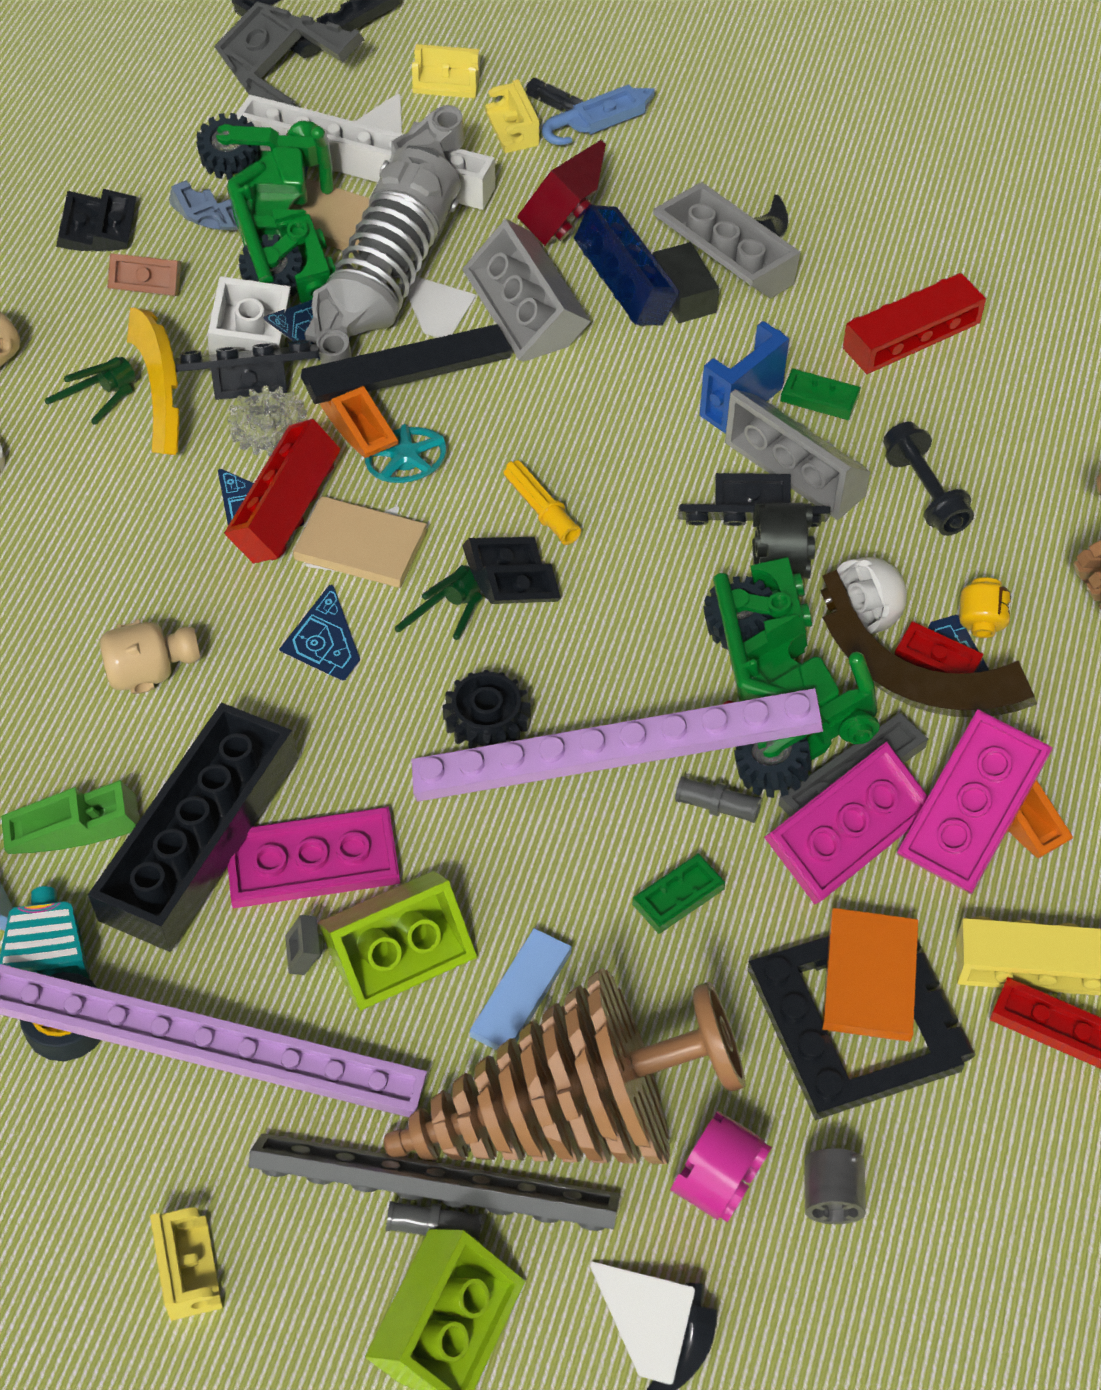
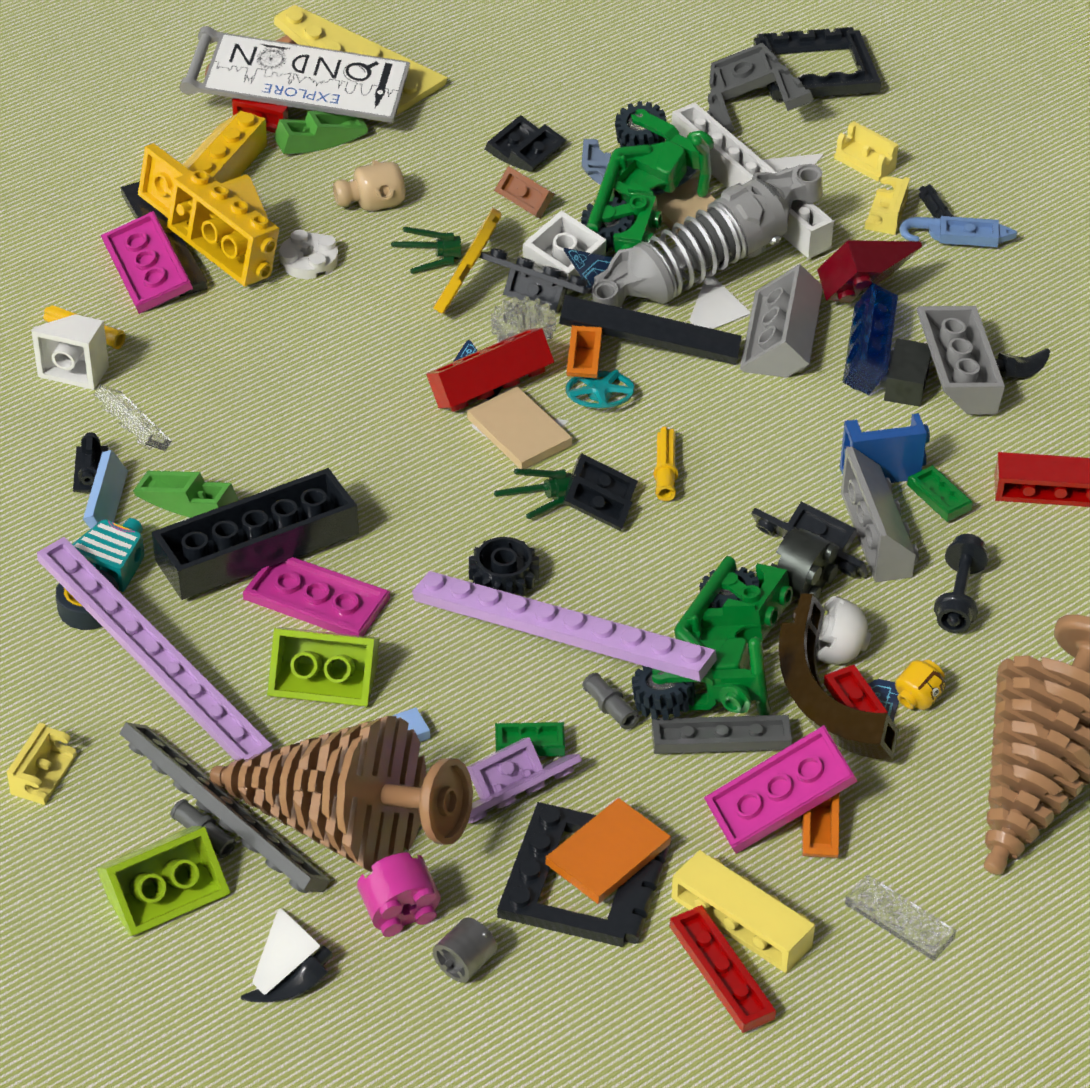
camera: 35 degrees right, 10 degrees down
tan piece [100,619,201,694] -> none
dark blue sticker [279,585,360,681] -> none
dark grey plate [285,915,323,975] -> none
dark pink tile [764,742,928,905] -> none
none -> lavender bracket [467,737,582,824]

